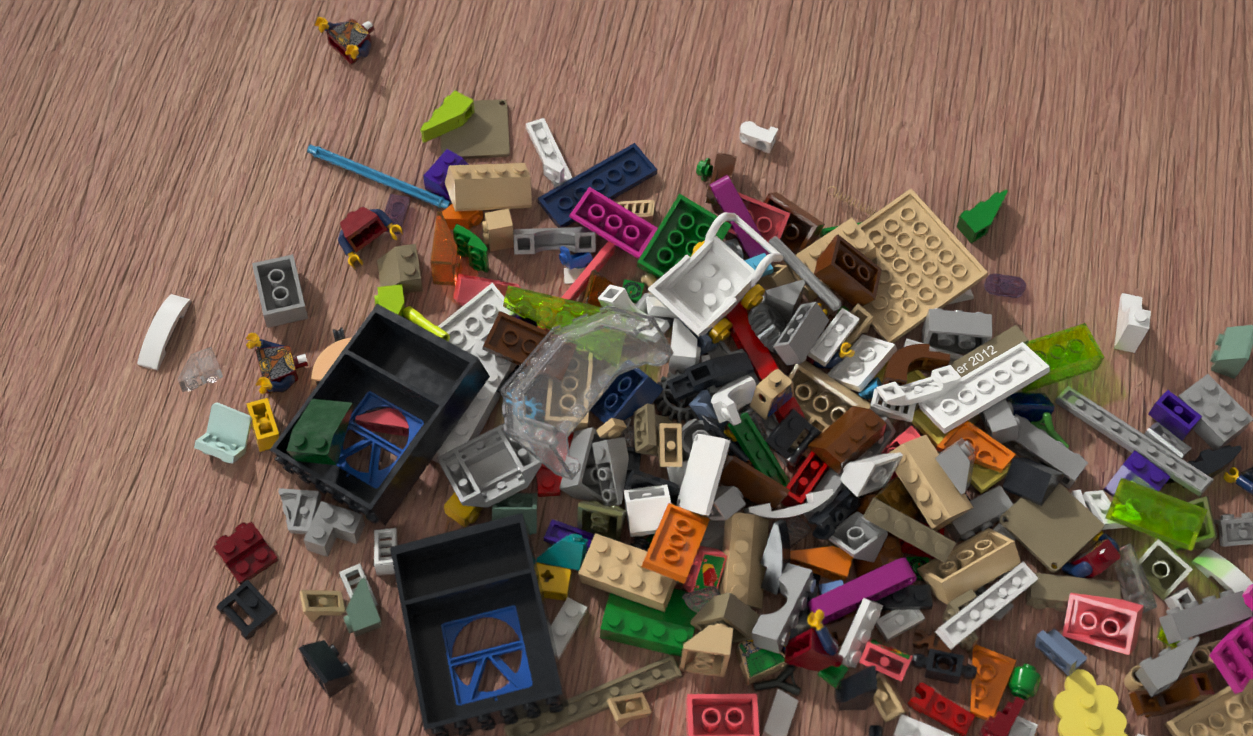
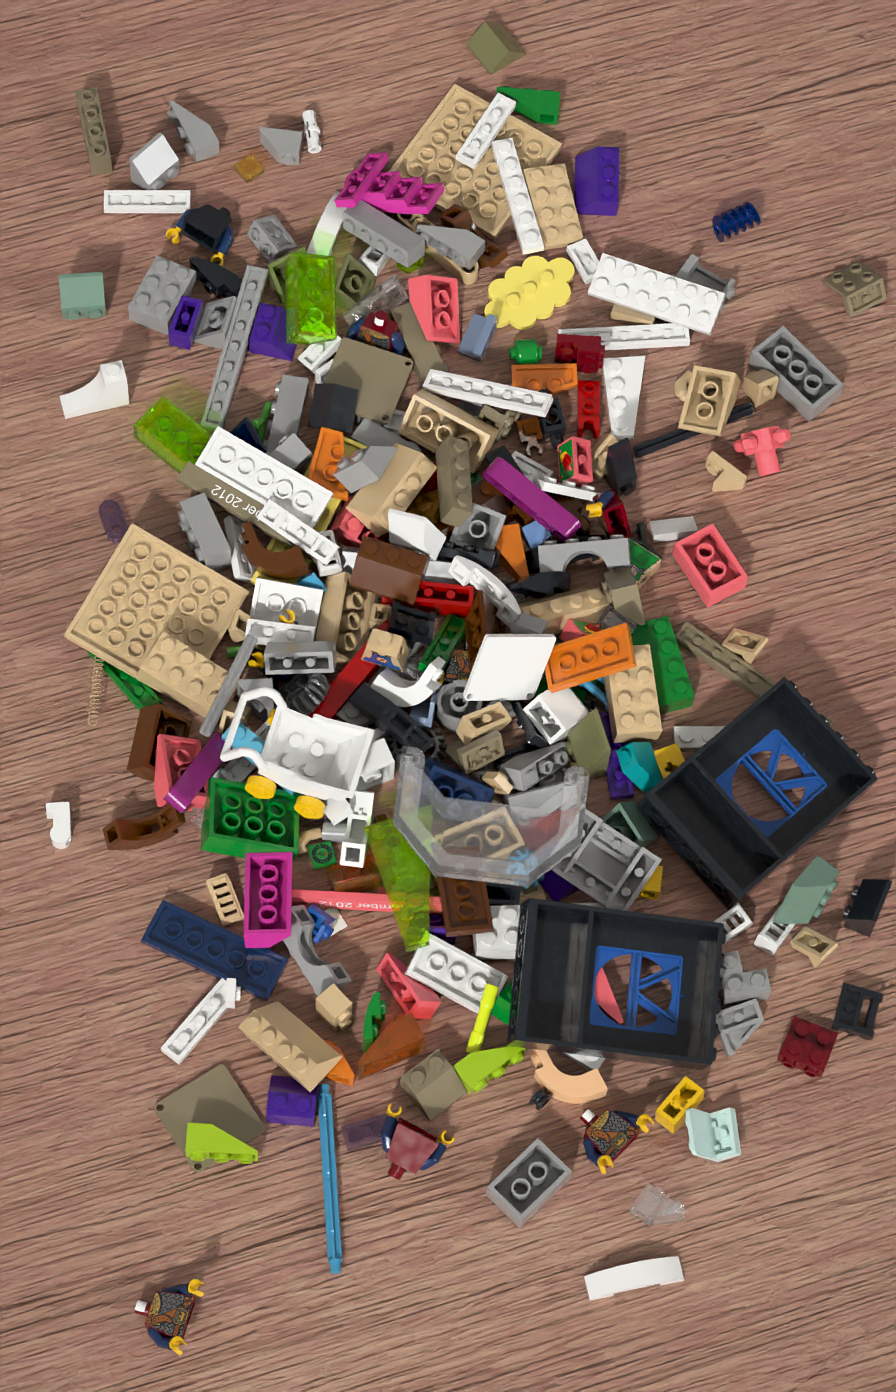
camera: 120 degrees left, 5 degrees up
dark green slope [287,399,354,465] -> none
tan slope [679,624,733,677] -> none
green plate [696,158,713,181] -> none
black piece [702,415,750,463] -> none
reddish brown slope [814,234,882,307] -> none
green slope [956,189,1008,244] -> none

